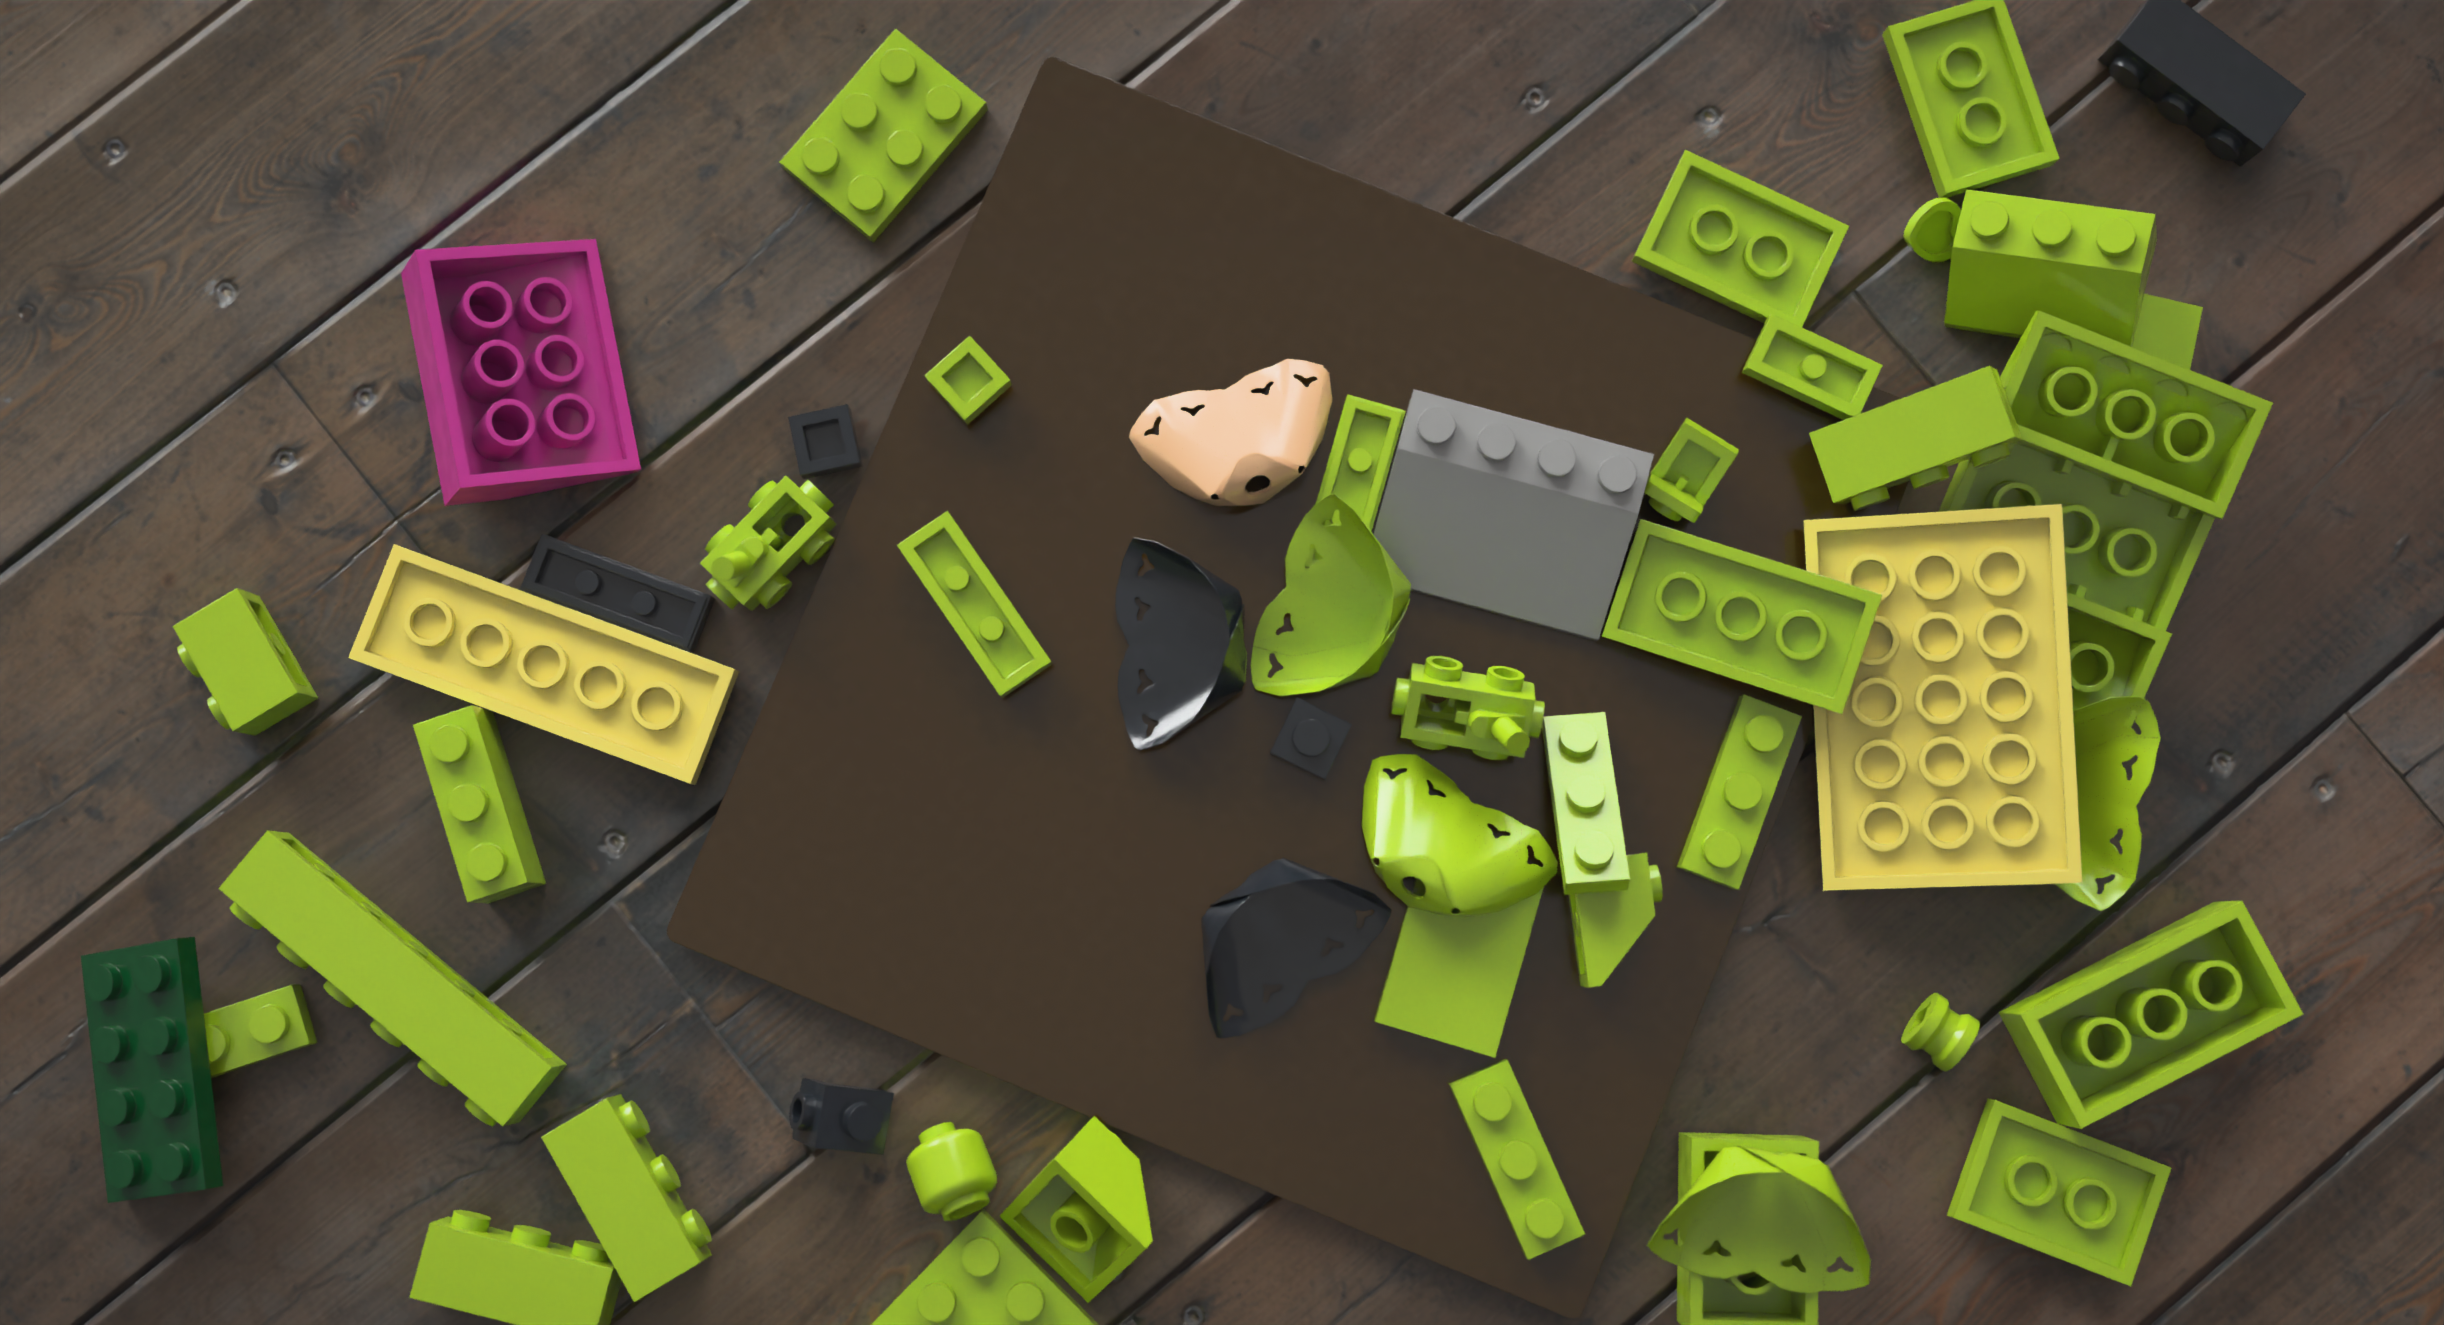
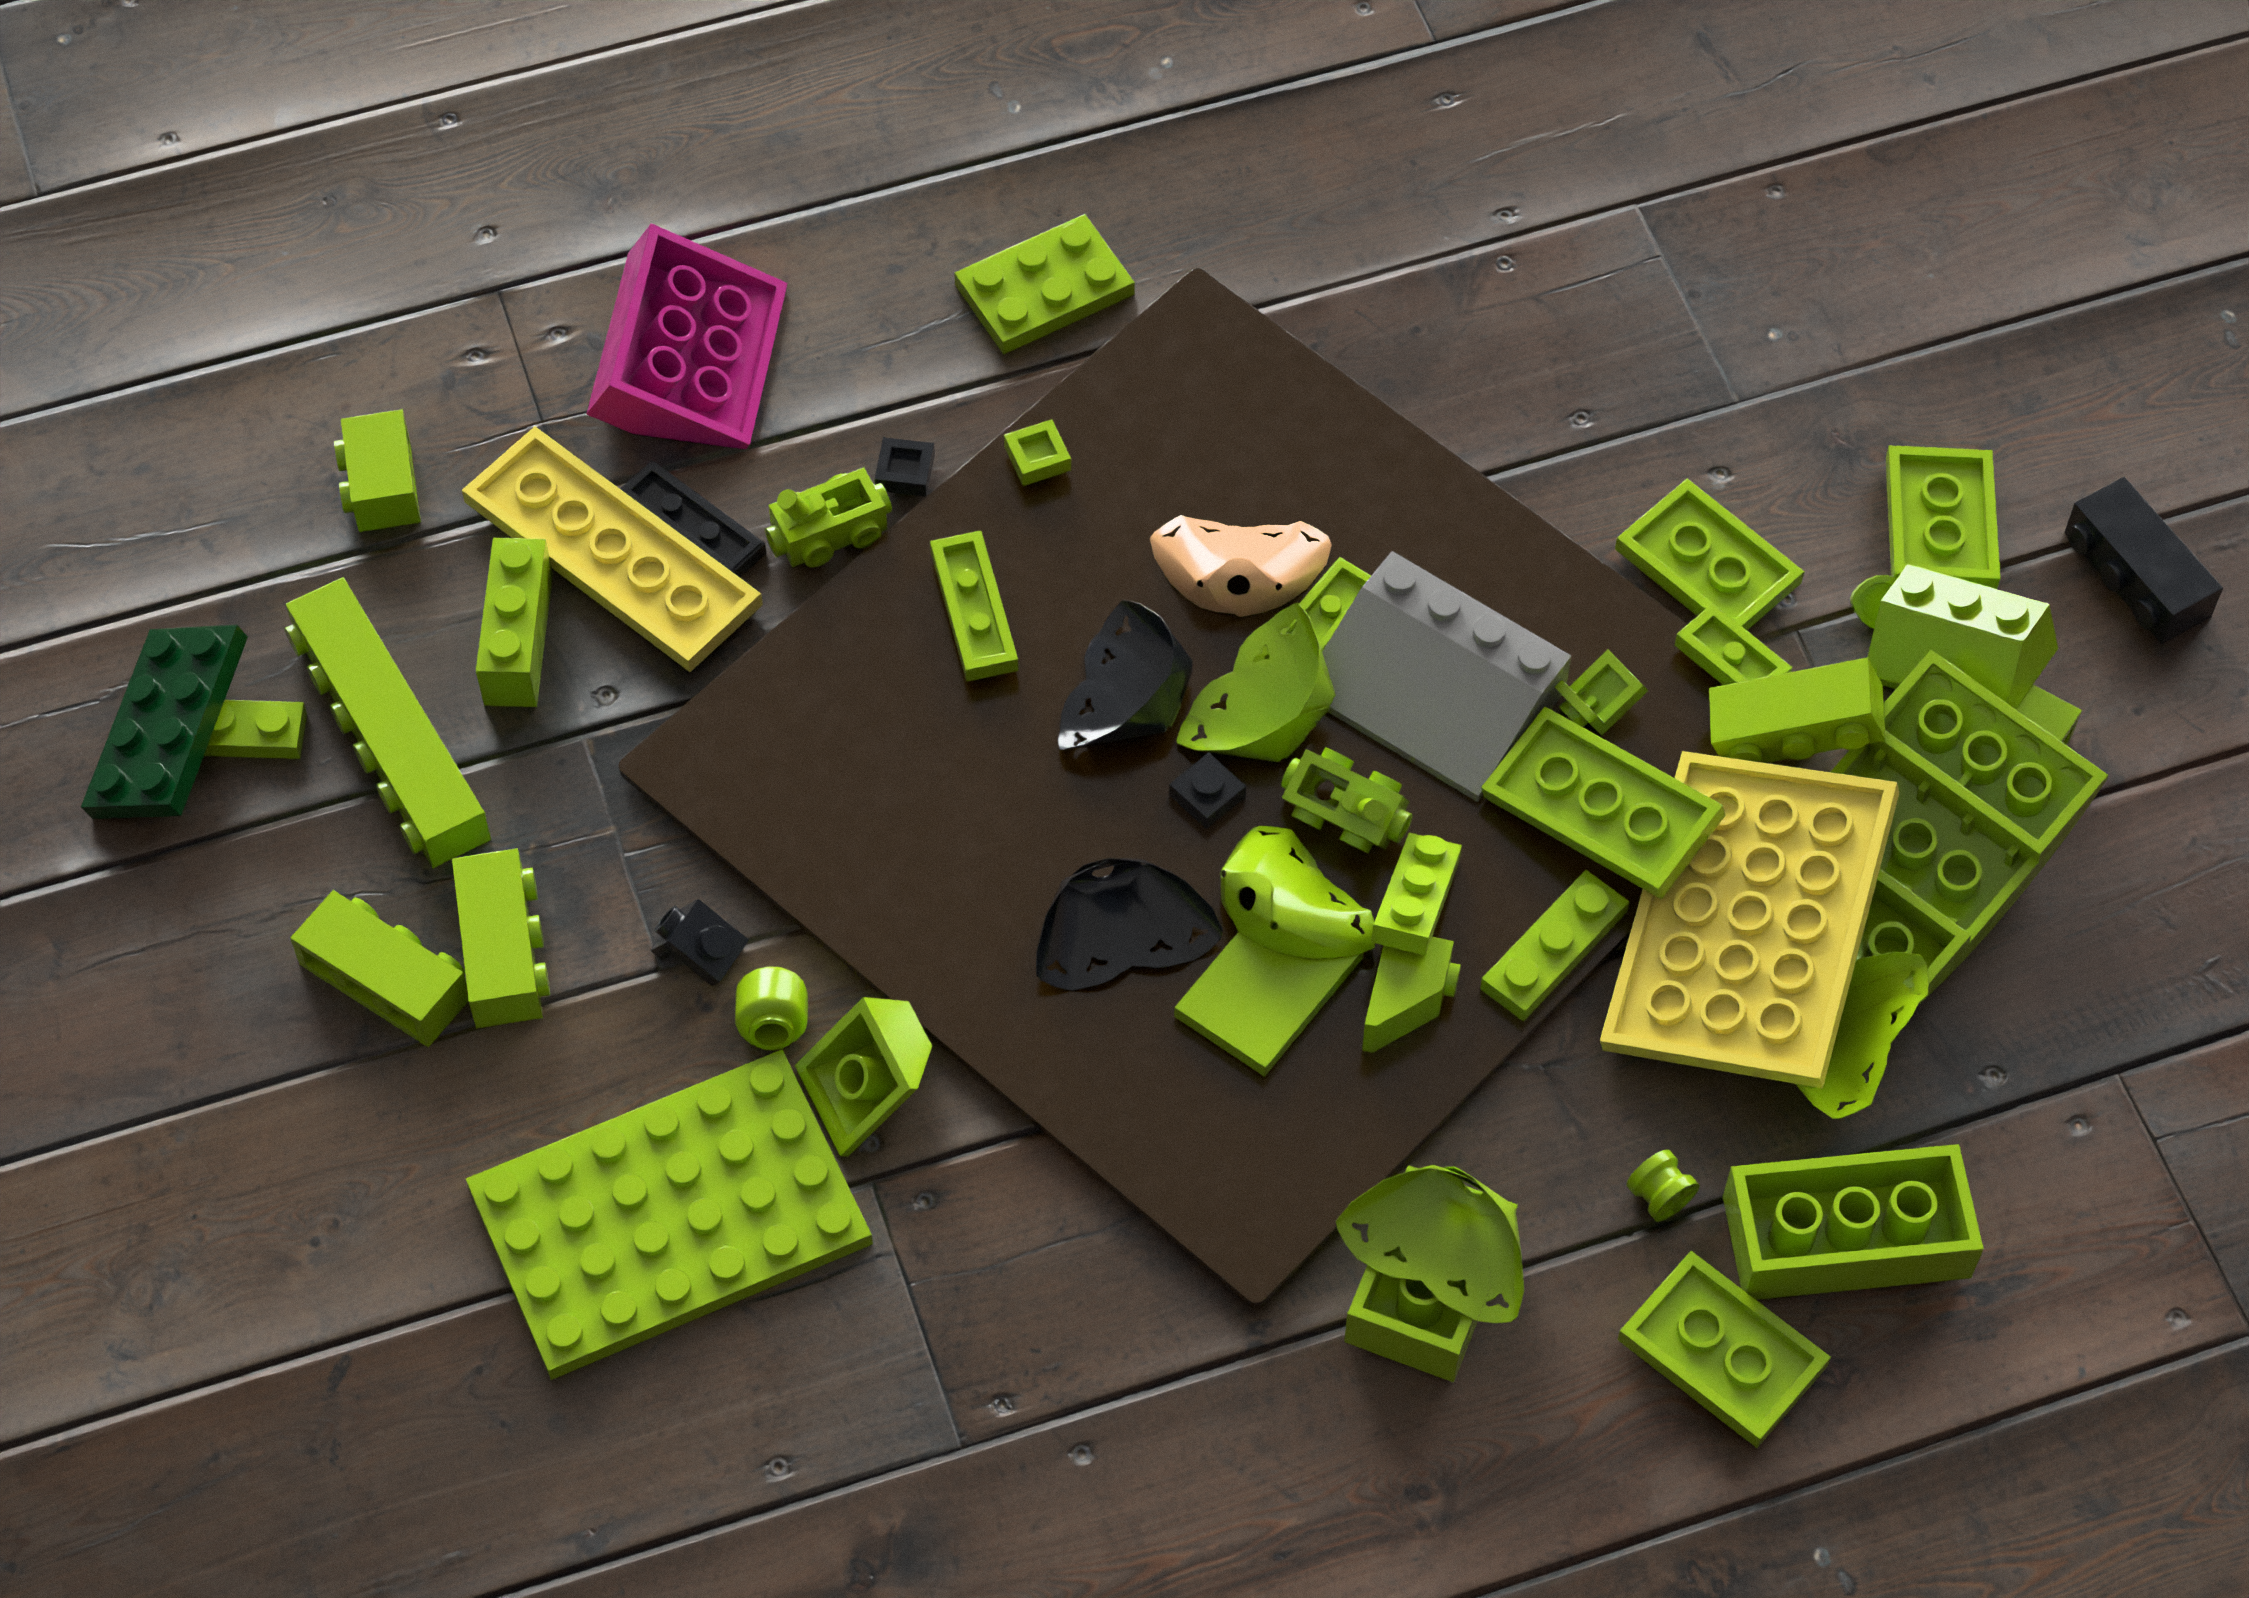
camera: 20 degrees right, 25 degrees down
lime plate [1449,1059,1585,1260] -> none

